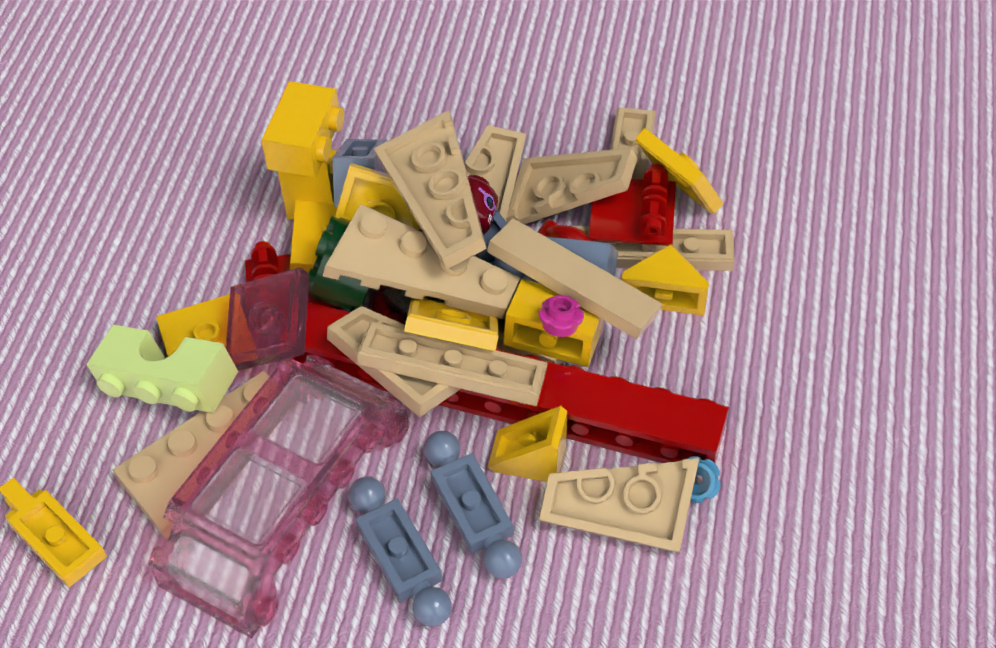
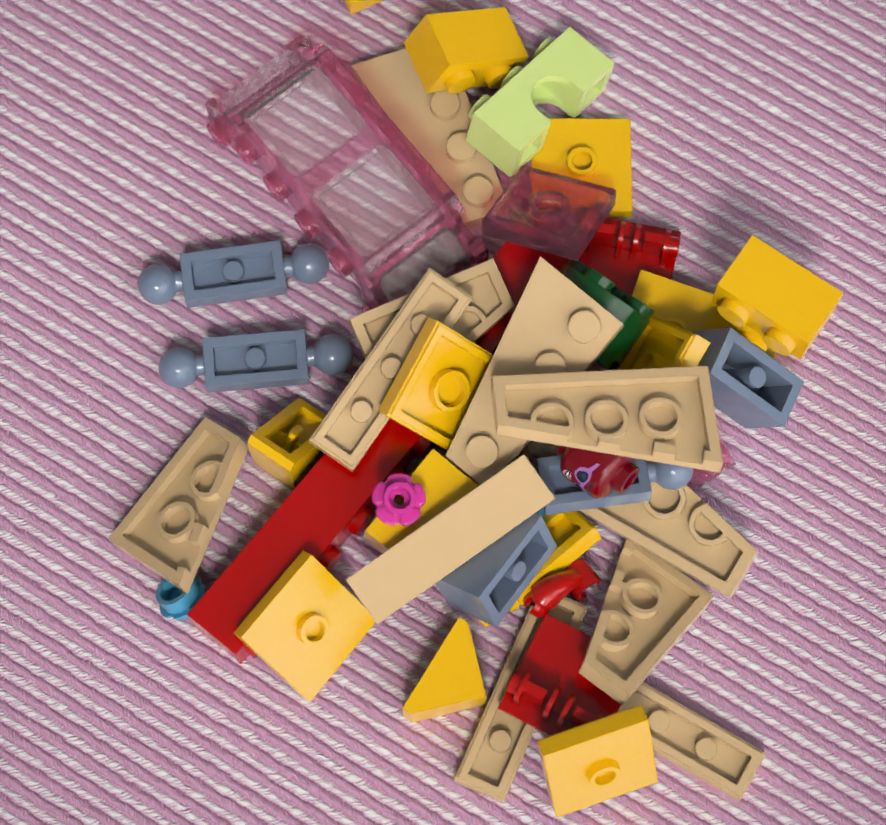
camera: 110 degrees right, 20 degrees up
none -> yellow plate [234,551,376,701]
none -> yellow brick [403,7,529,94]

